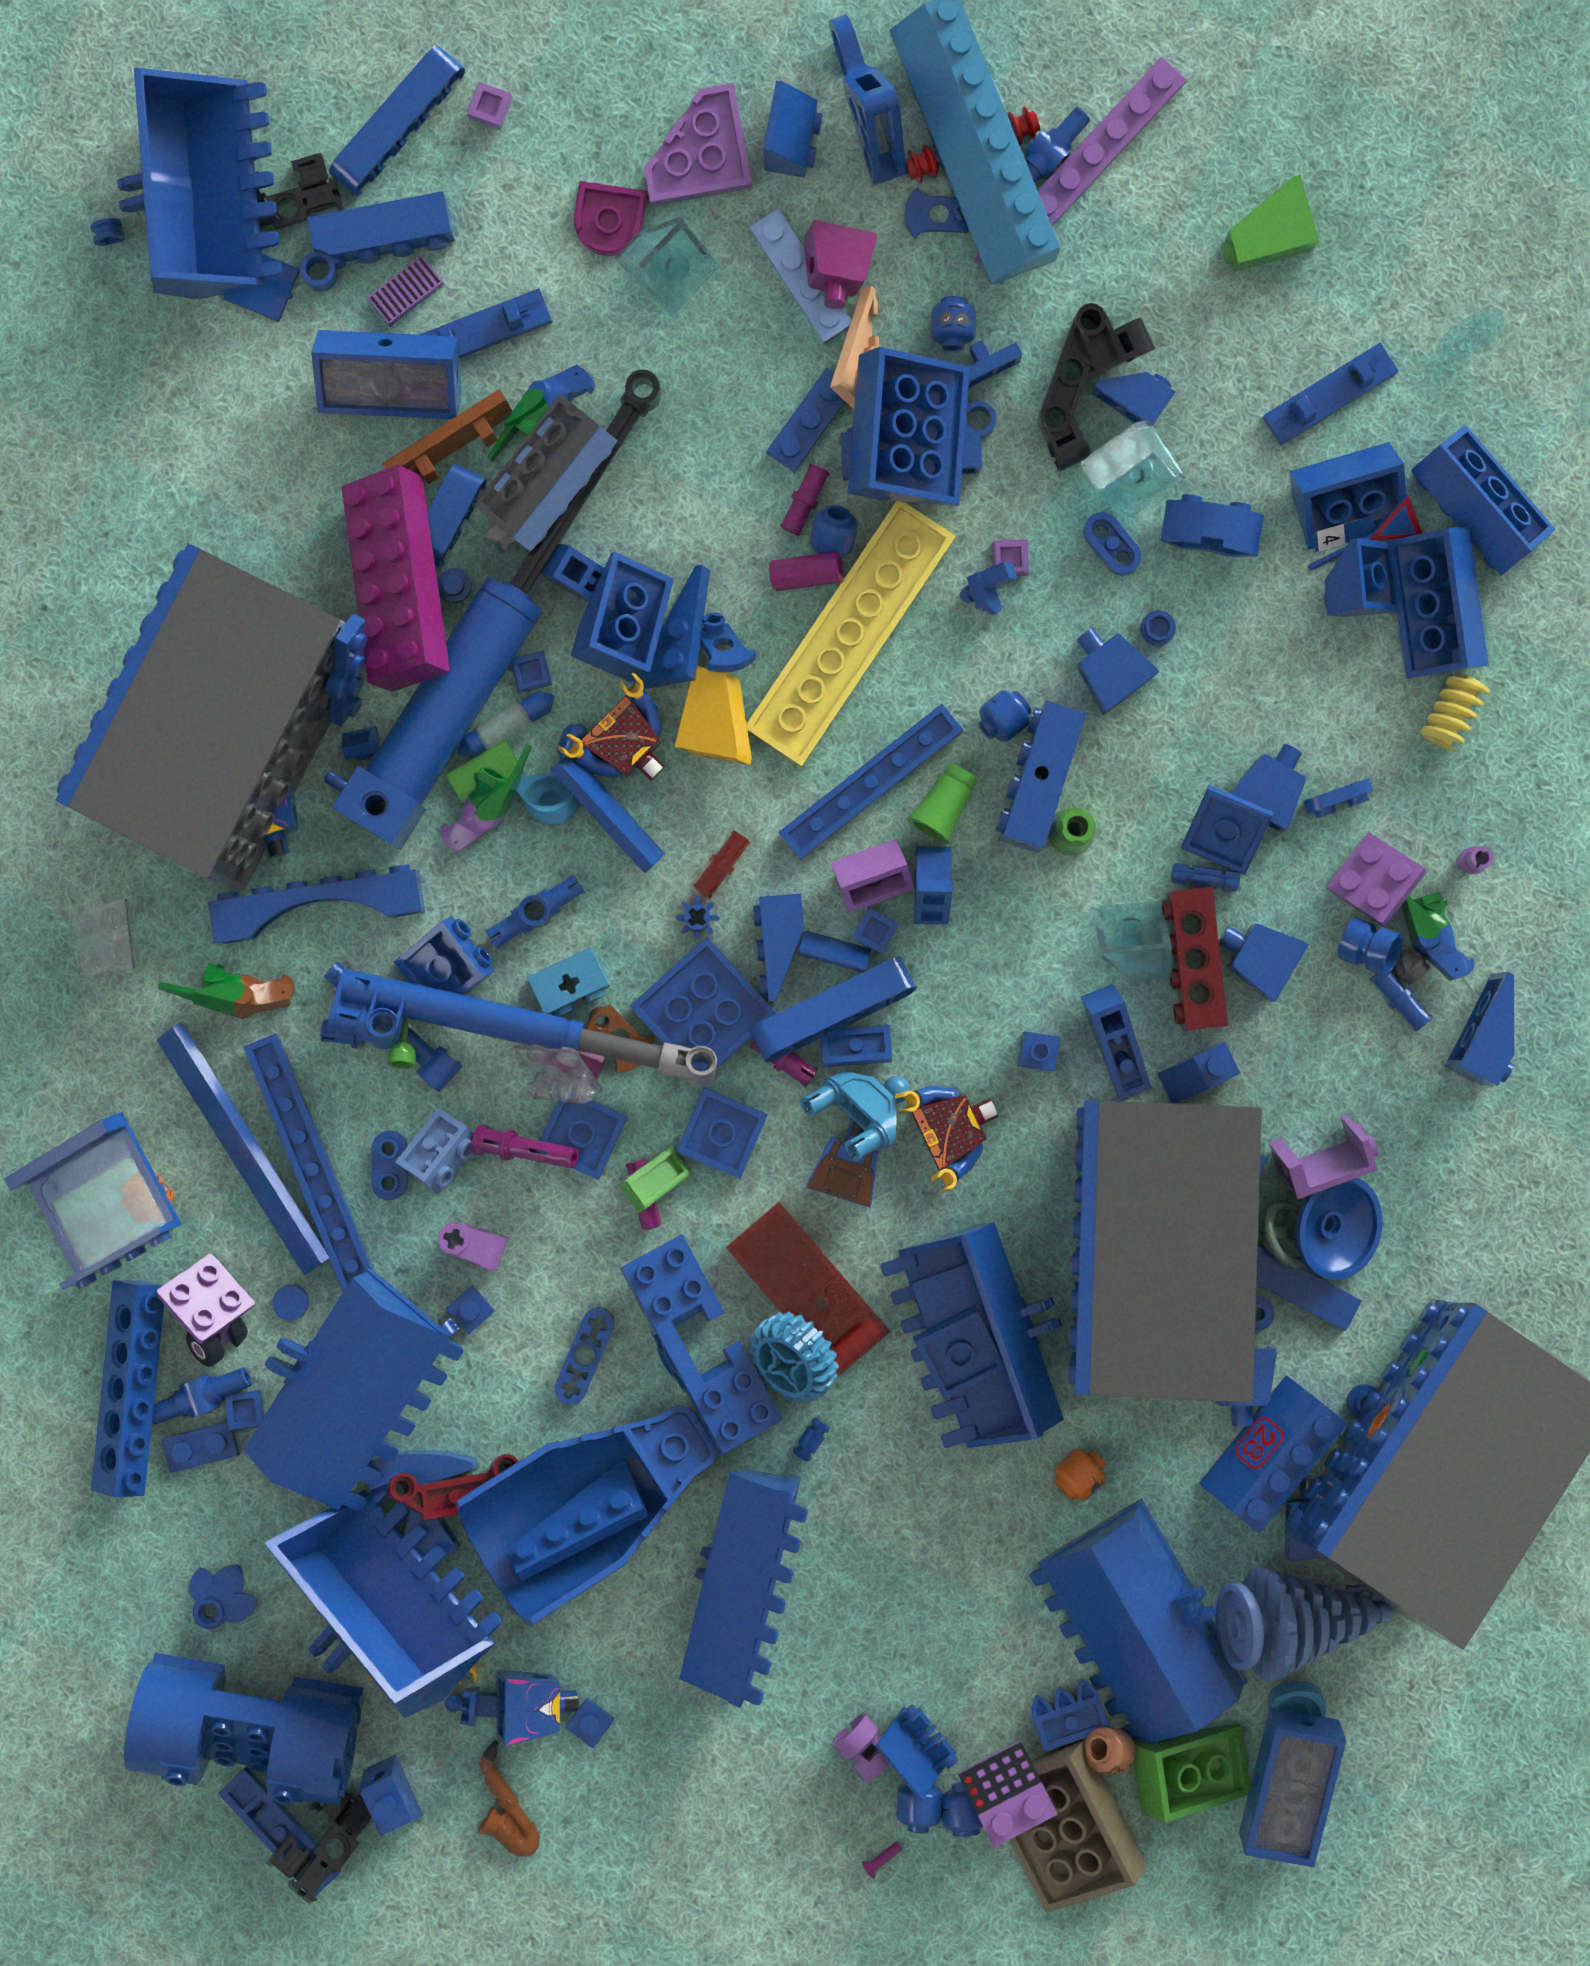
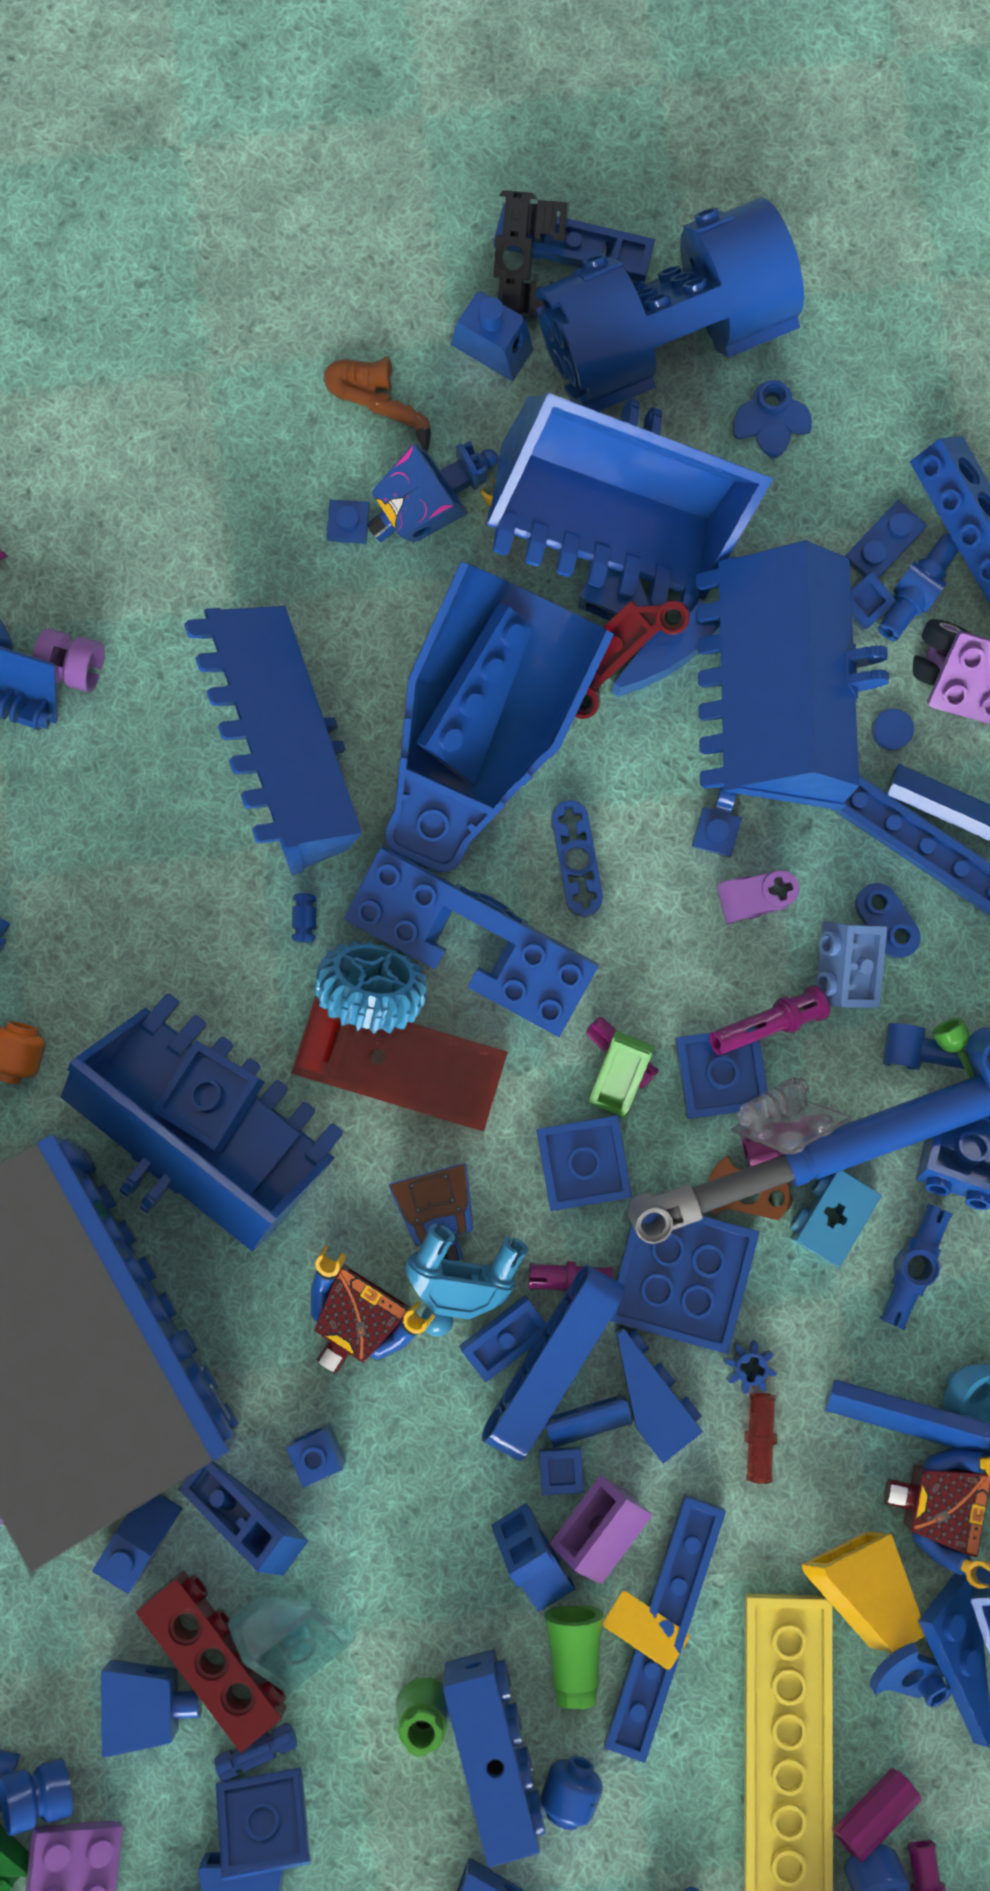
camera: 145 degrees right, 5 degrees down
none -> yellow sticker [603,1591,690,1670]

